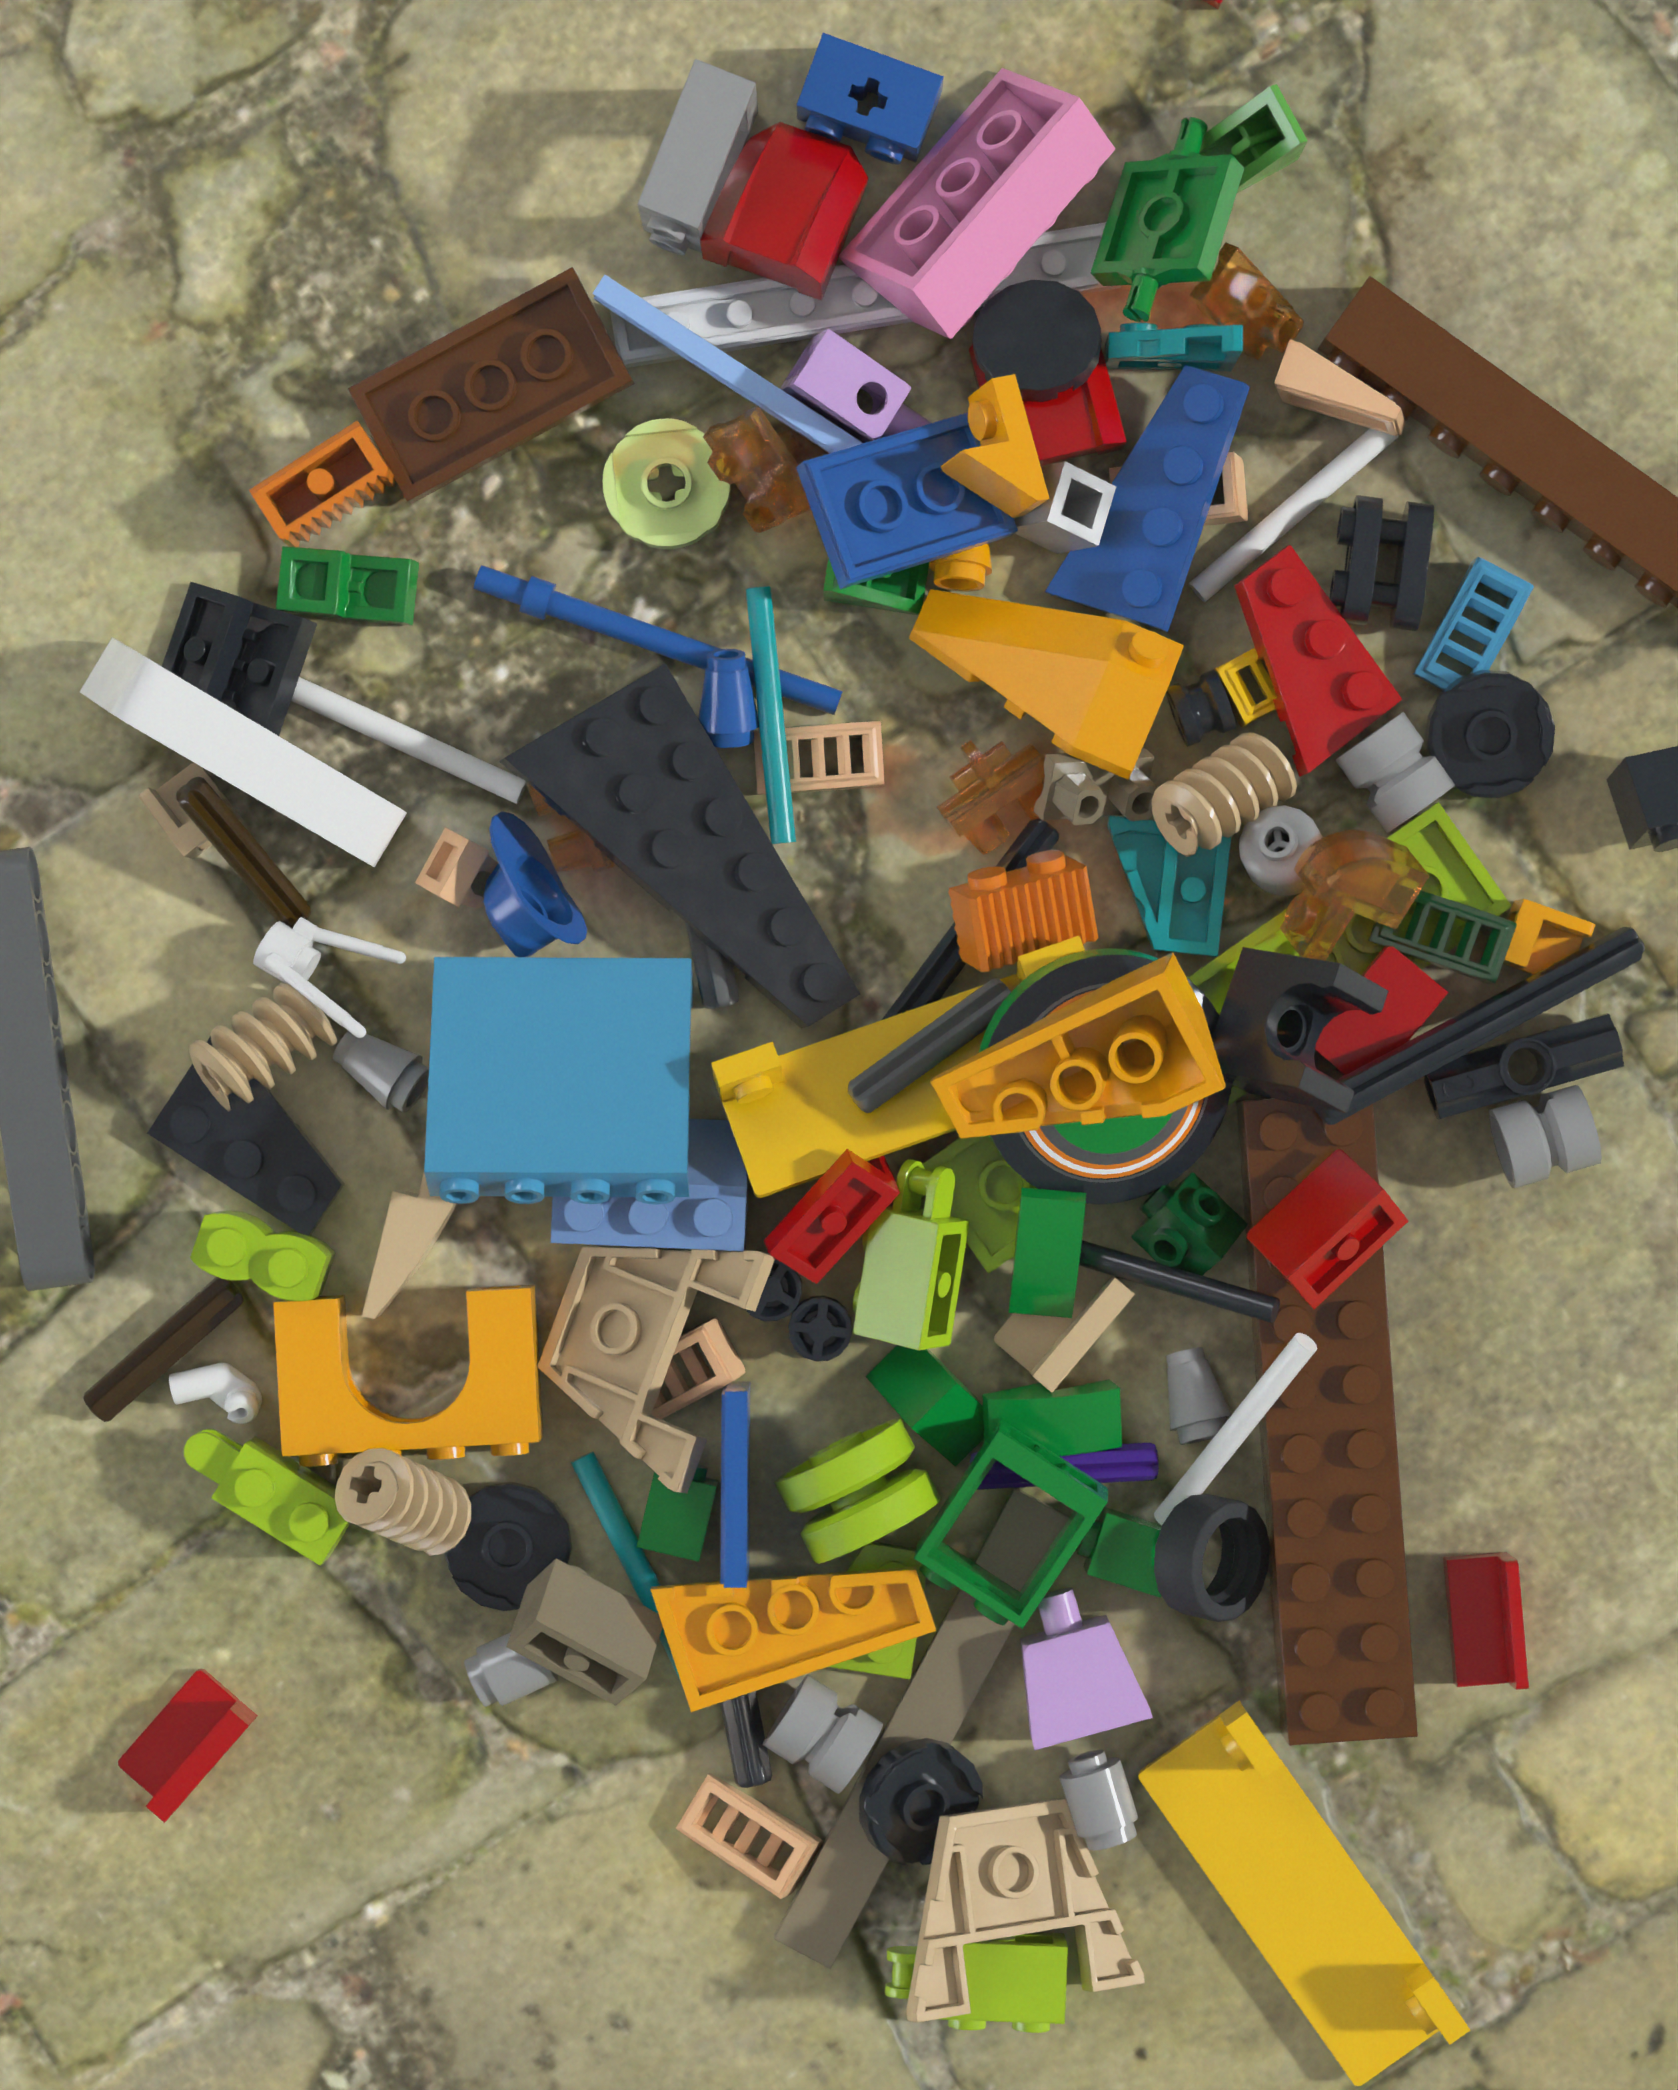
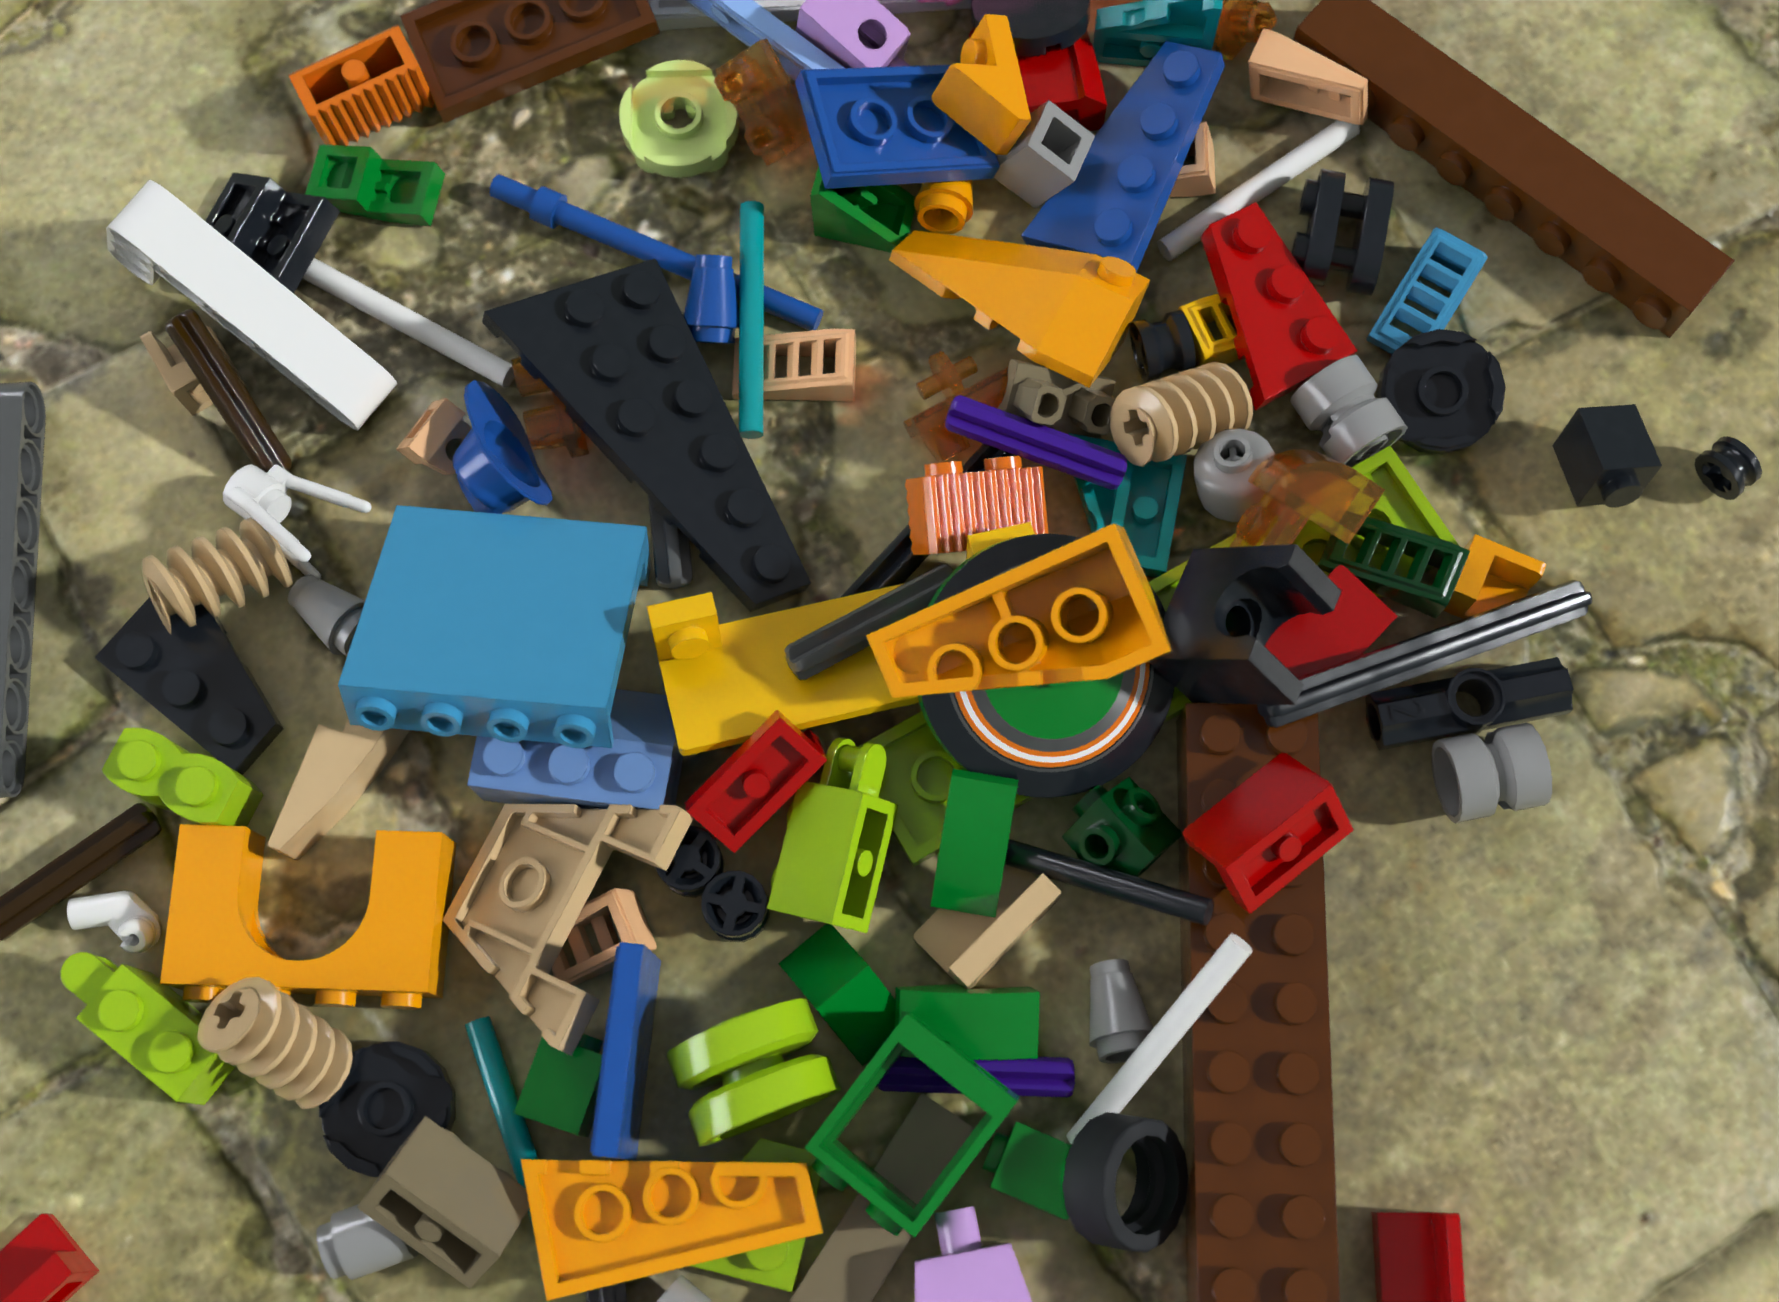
camera: 10 degrees right, 15 degrees down
none -> dark purple axle [945,395,1127,490]

